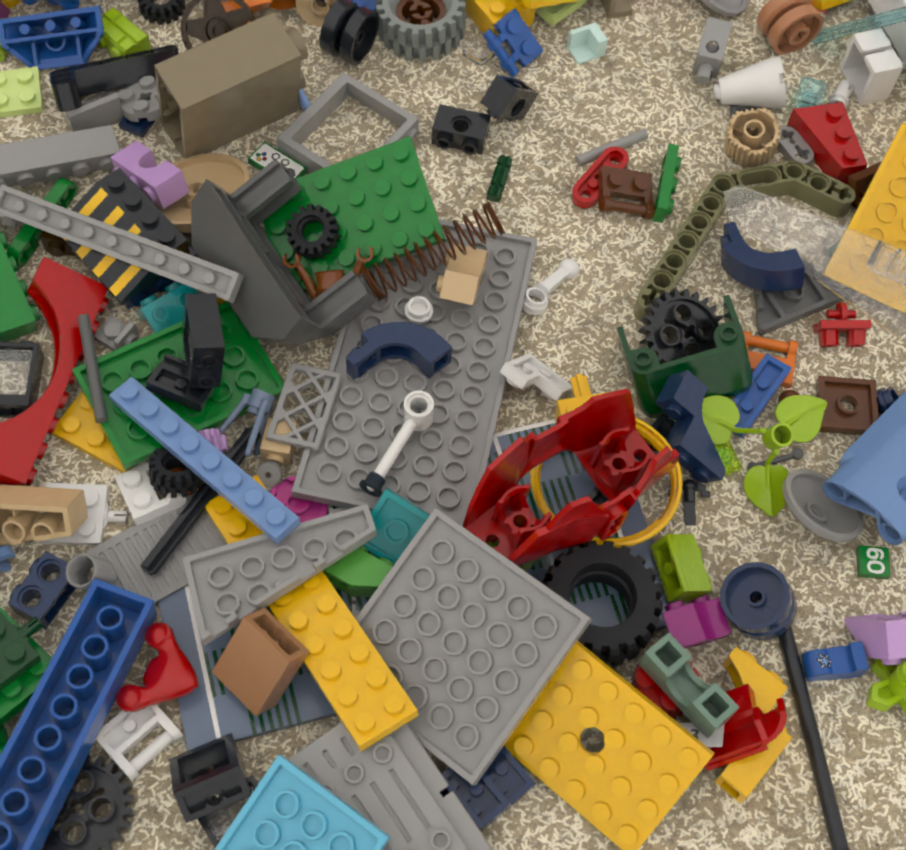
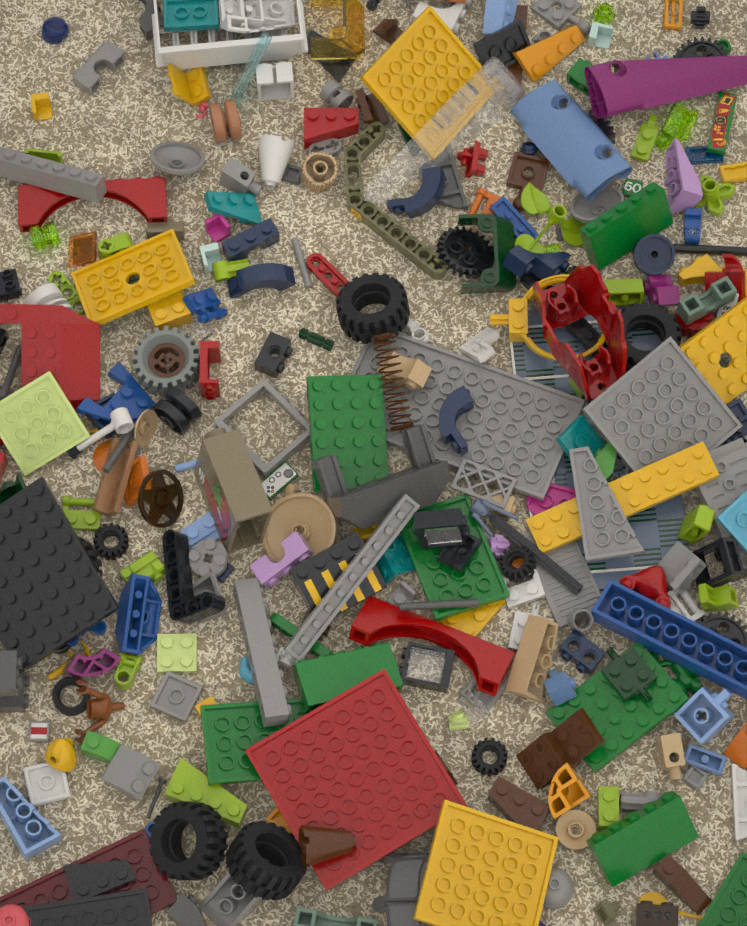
camera: 75 degrees left, 5 degrees up
medium blue plate [109,377,301,545] -> none
medium nougat brick [212,607,310,717] -> none
light grey piece [256,461,282,487] -> none
dark orange piece [282,246,375,300] -> none
black tyre [285,204,341,260] -> none
white piece [359,390,434,497] -> none
white plate [404,296,433,324] -> none
black brick [480,75,539,121] -> none
reddish brown plate [598,166,655,220] -> none
green plate [652,143,682,223] -> none
clear light blue brick [791,76,828,113] -> none
white pin [828,80,854,109] -> none
none -> red panel [199,341,221,400]
none -> teal wing [204,191,262,226]
none -> dark pink panel [205,214,231,243]
none -> lime piece [212,259,250,283]
none -> dark blue arch [221,218,280,262]
none -> dark blue arch [227,263,296,298]
none -> light grey wheel [320,79,354,108]
none -> black tyre [336,273,410,345]
none -> green brick [579,182,673,270]
none -> light grey bracket [656,541,707,595]
none -> lime brick [678,504,716,544]
none -> lime brick [697,583,739,612]

